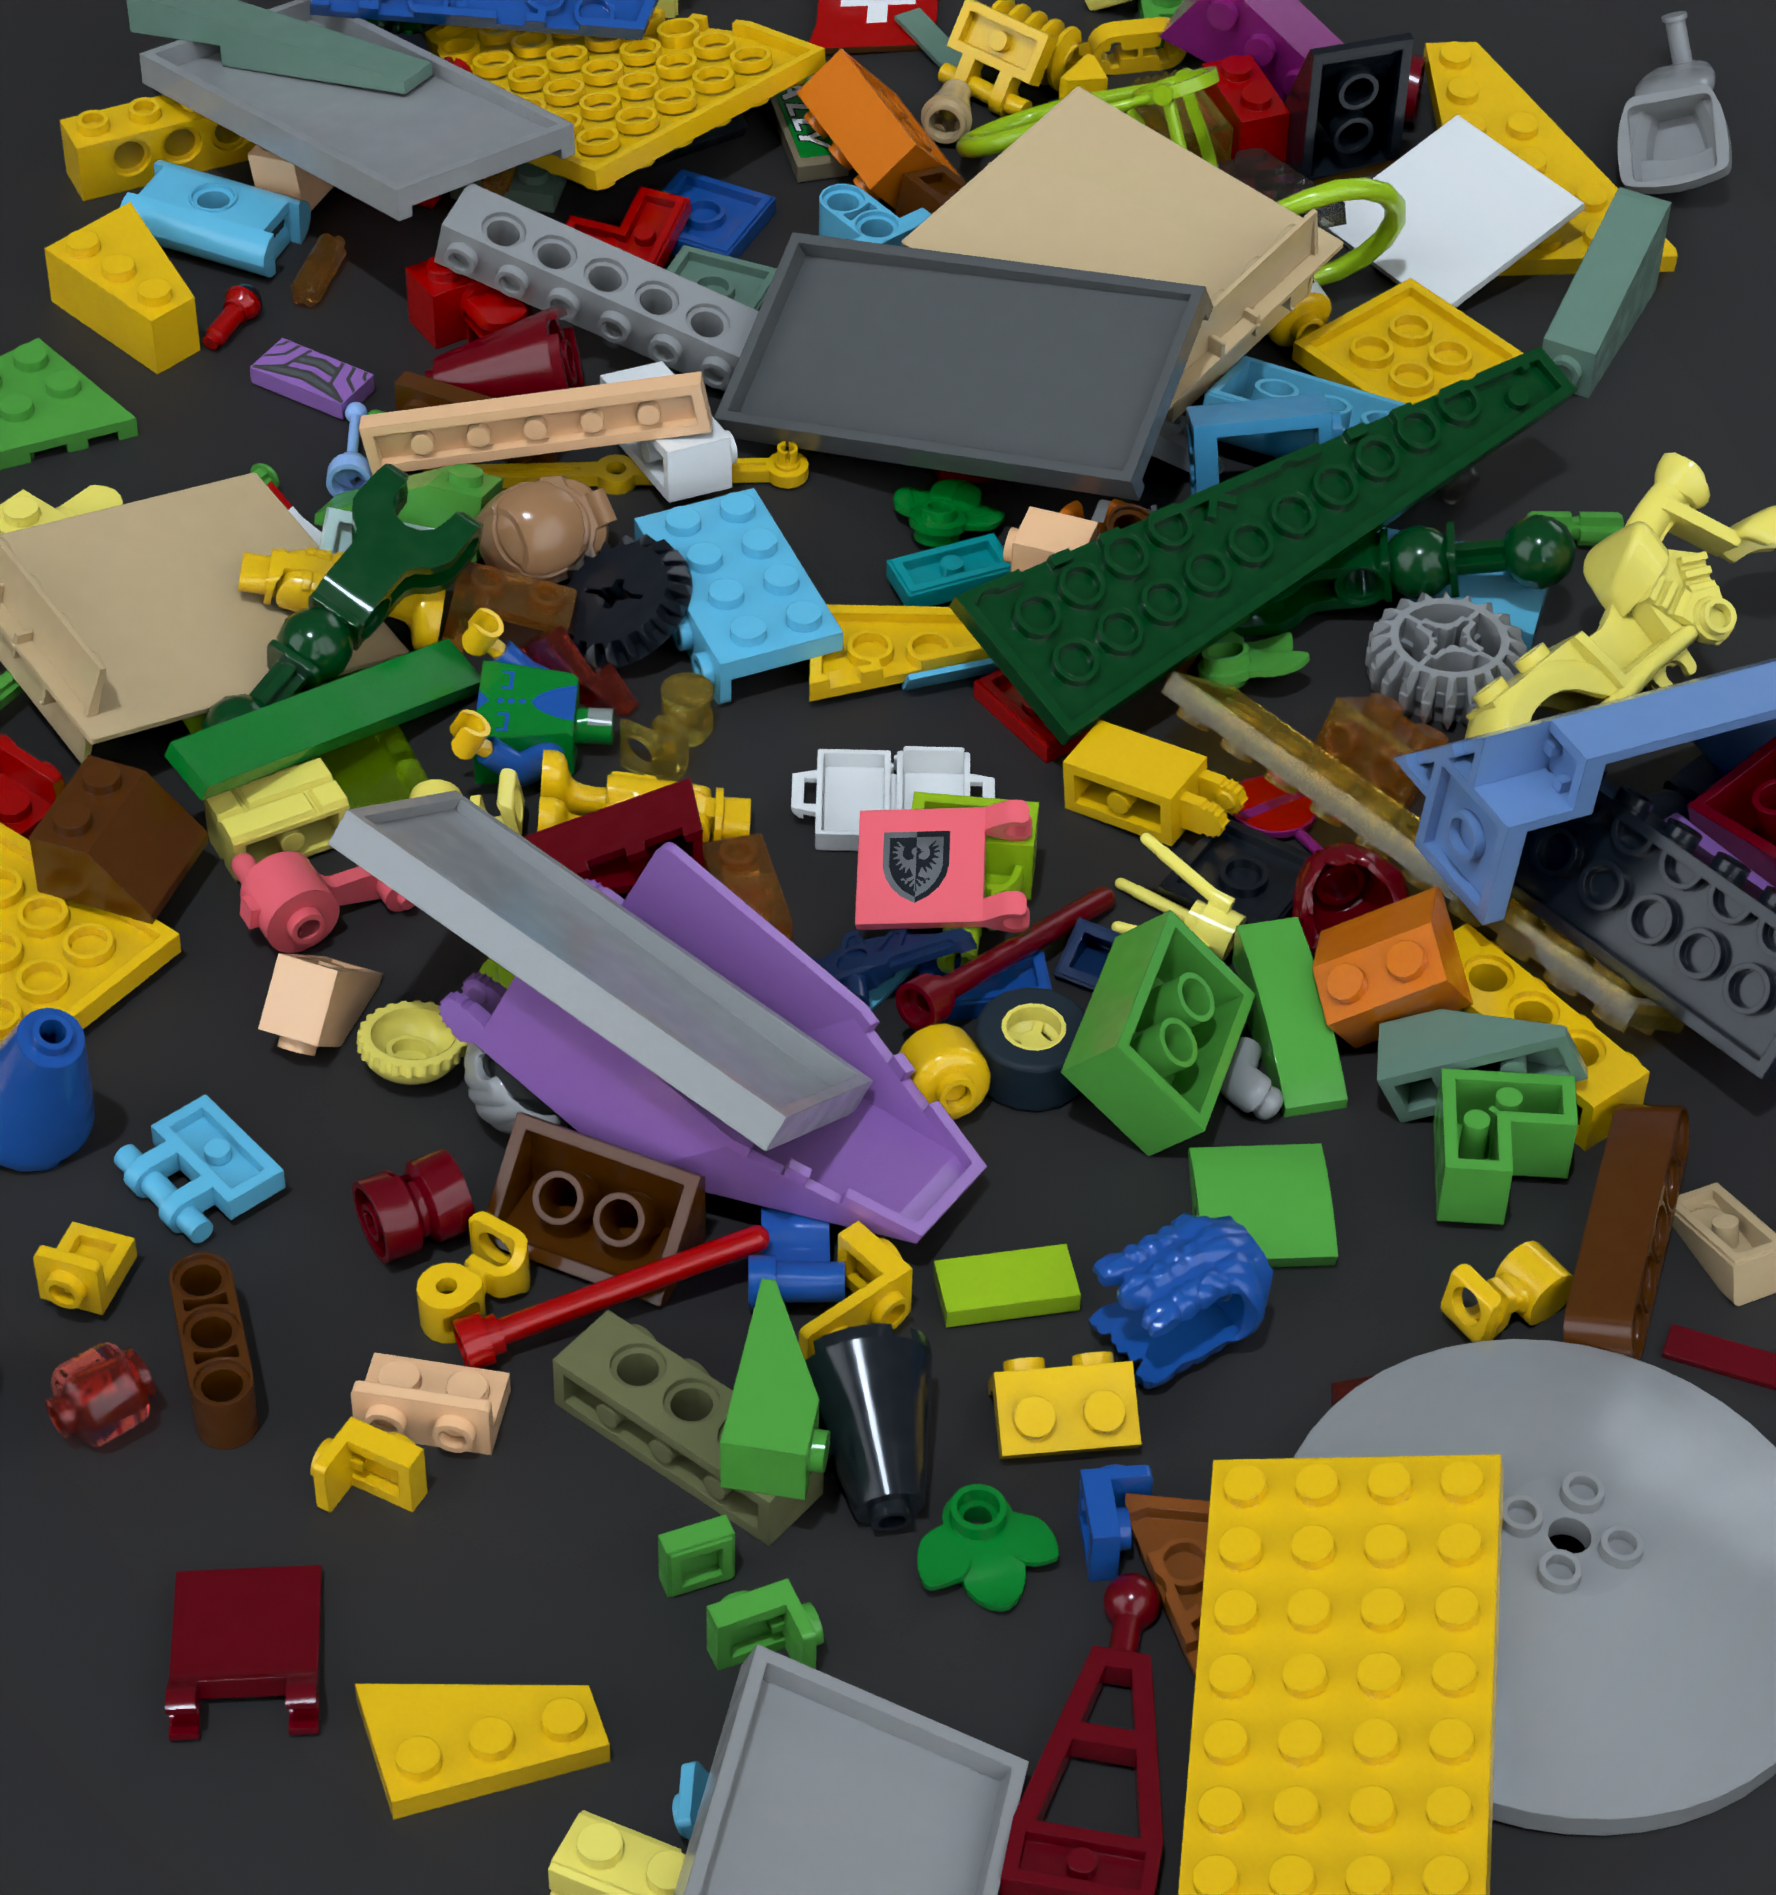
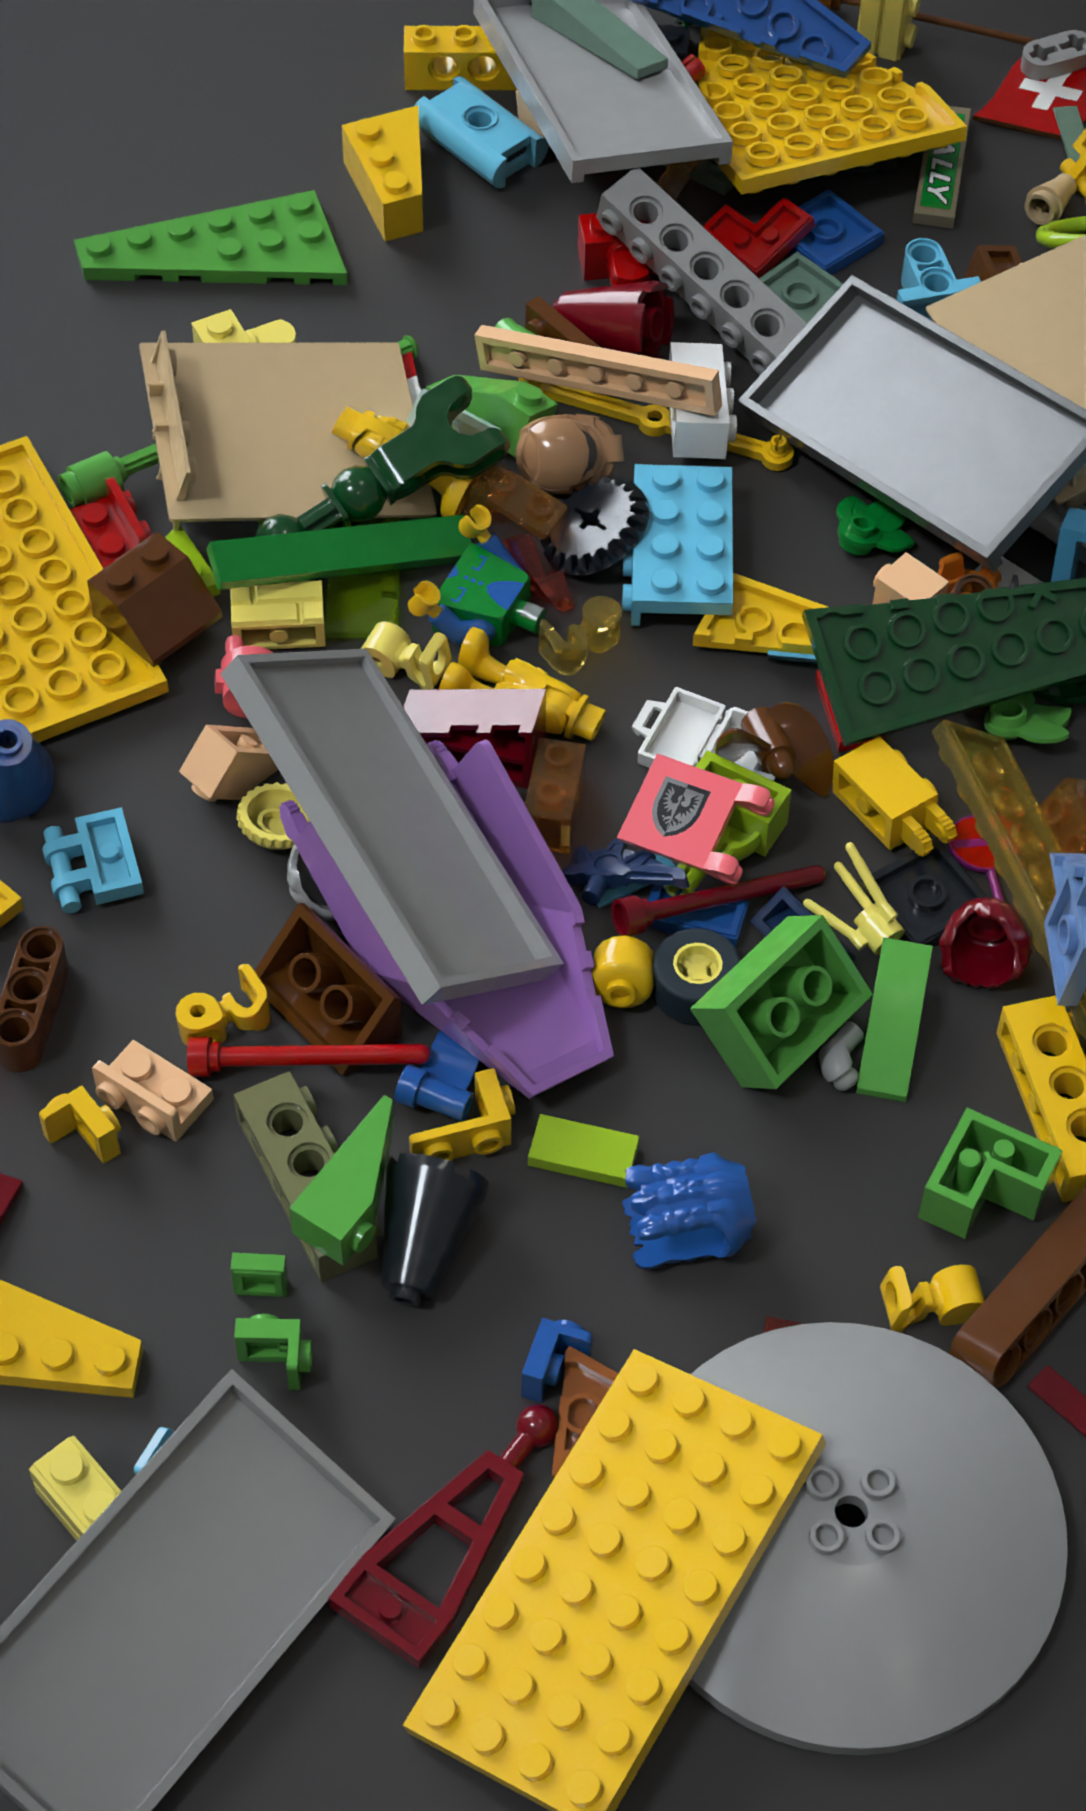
camera: 25 degrees right, 10 degrees up
red piece [202,283,262,350] -> none
medium lavender tile [250,338,375,420] -> none
clear orange piece [290,233,347,308] -> none
light blue hinge [326,402,372,497] -> none
dark red wheel [352,1149,475,1264] -> none
orange slope [796,48,964,210] -> none
teal plate [886,533,1011,607] -> none
green plate [917,1484,1059,1612] -> none
yellow bracket [988,1351,1142,1460] -> none
bright green slope [1188,1143,1338,1267] -> none
orange slope [1312,886,1473,1049] -> none
sand green slope [1377,1009,1588,1123] -> none
none -> reddish brown piece [714,702,834,797]

